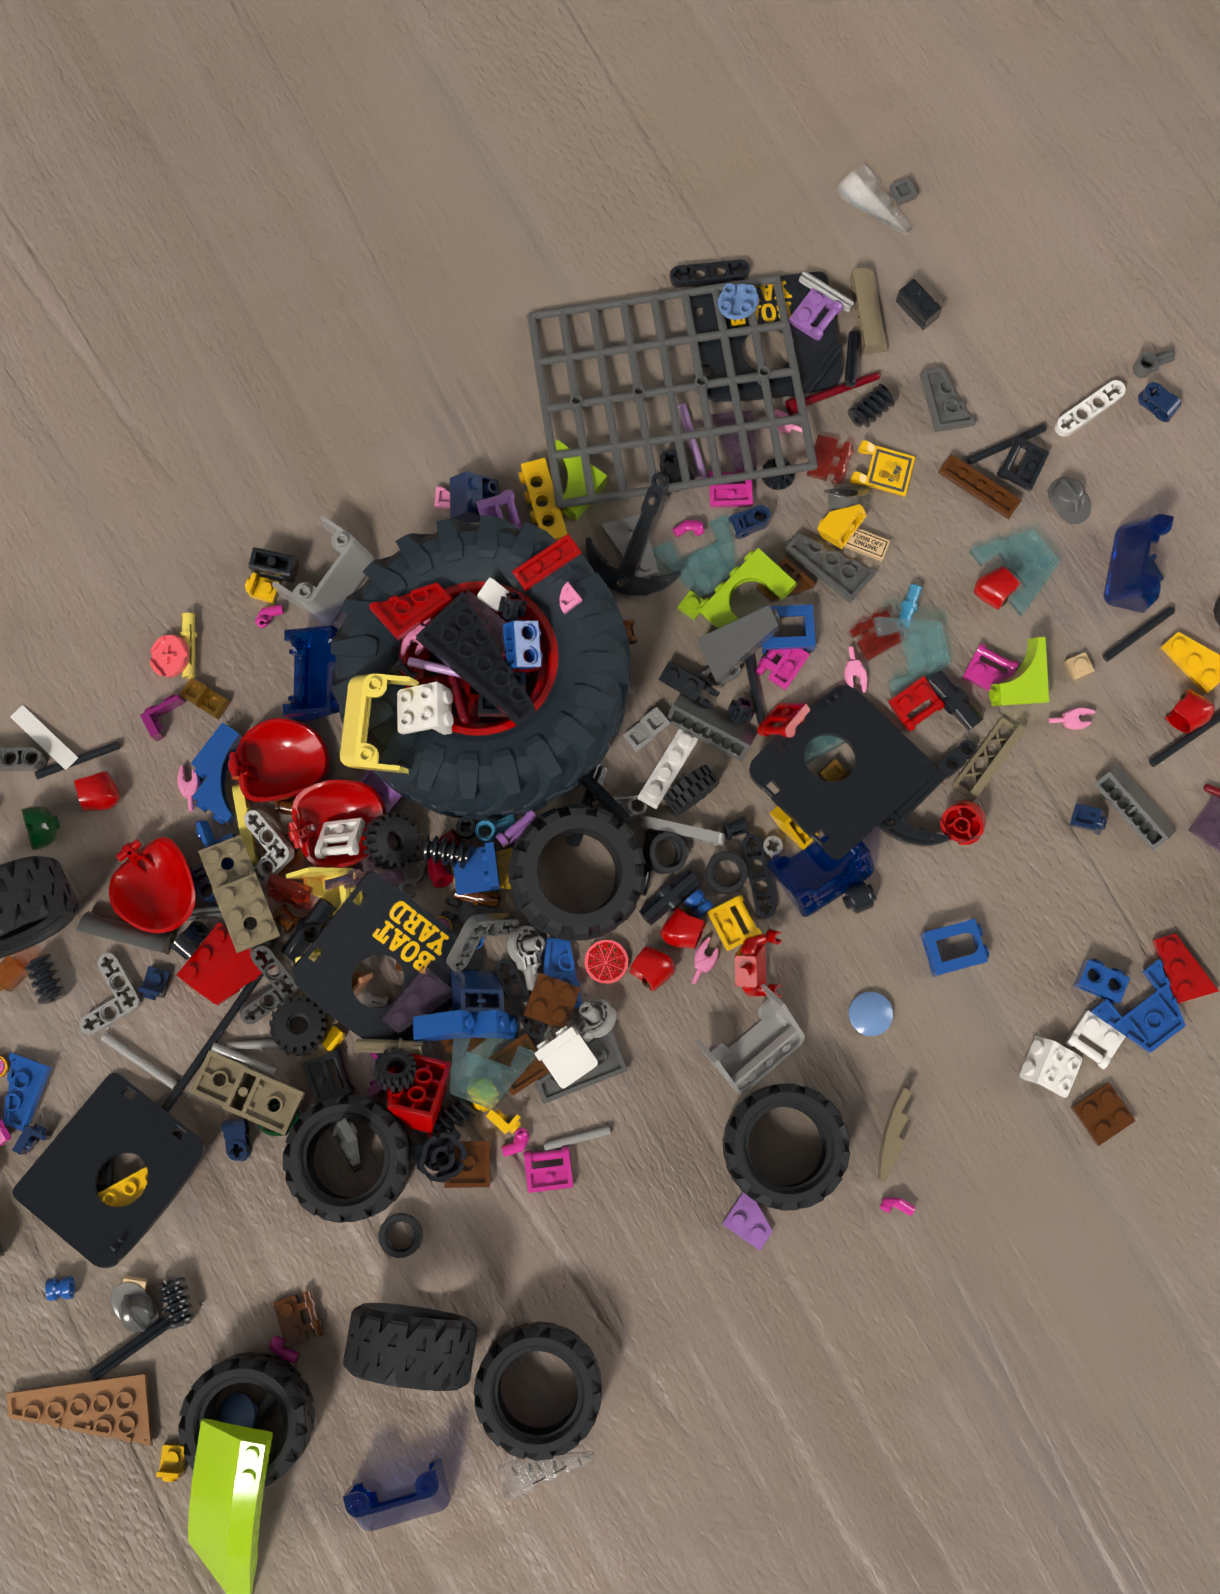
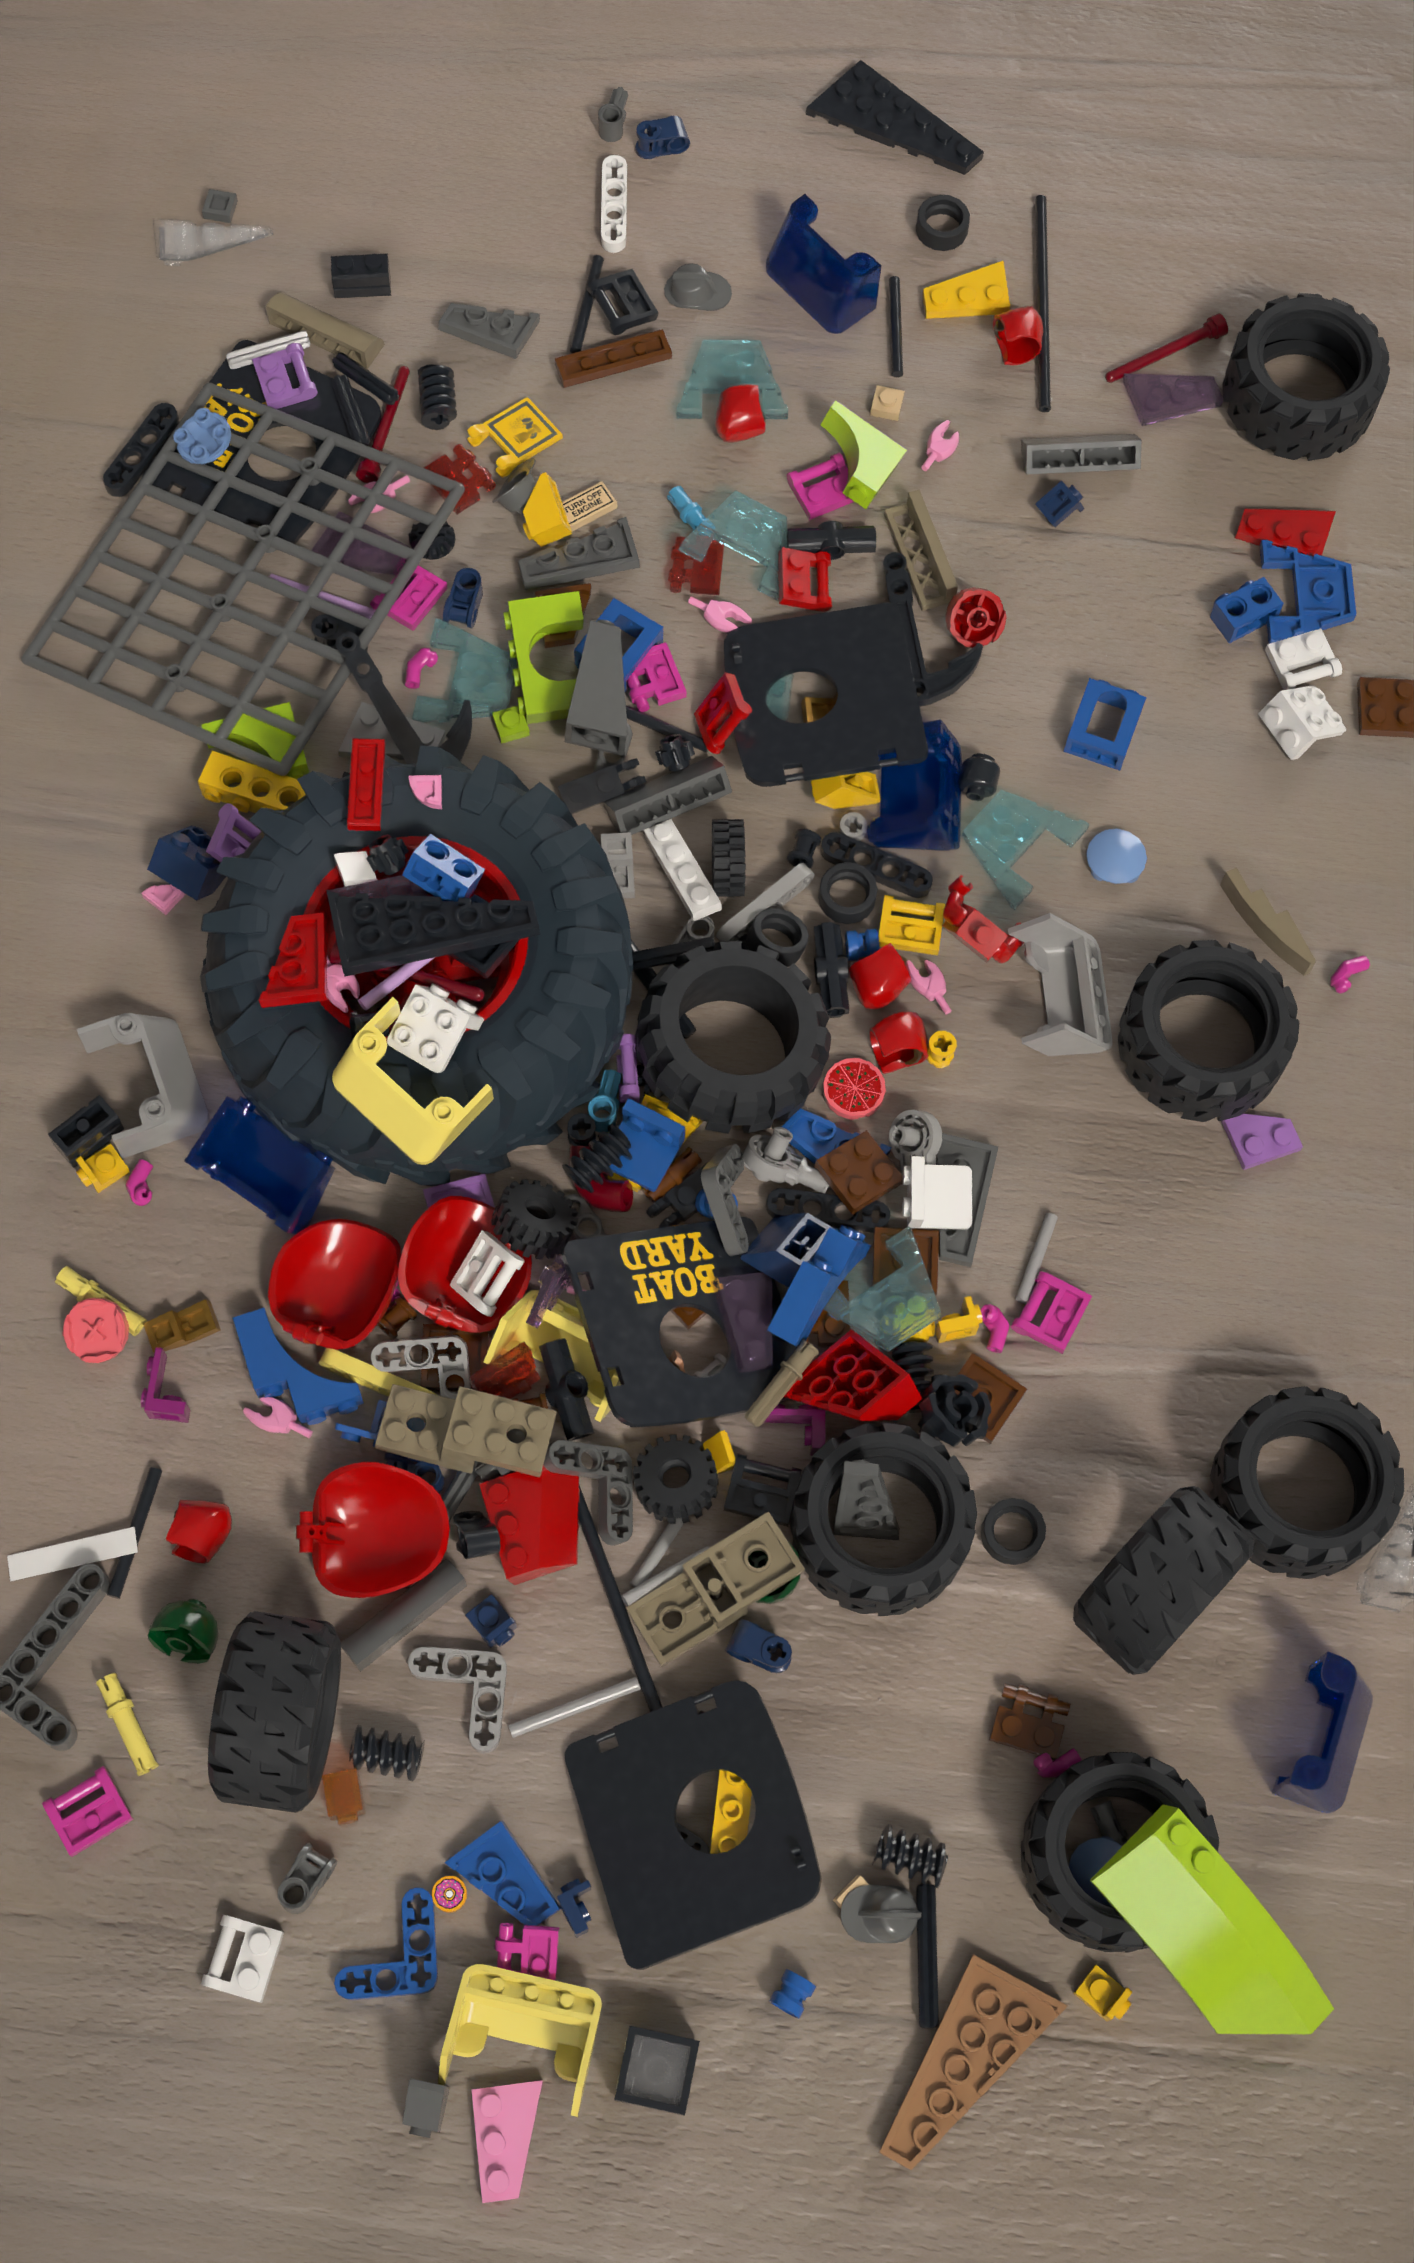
camera: 60 degrees left, 10 degrees down
black tyre [374,1047,416,1092] -> none
none -> yellow bush [927,1031,957,1068]
none -> clear light blue wing [962,790,1090,910]

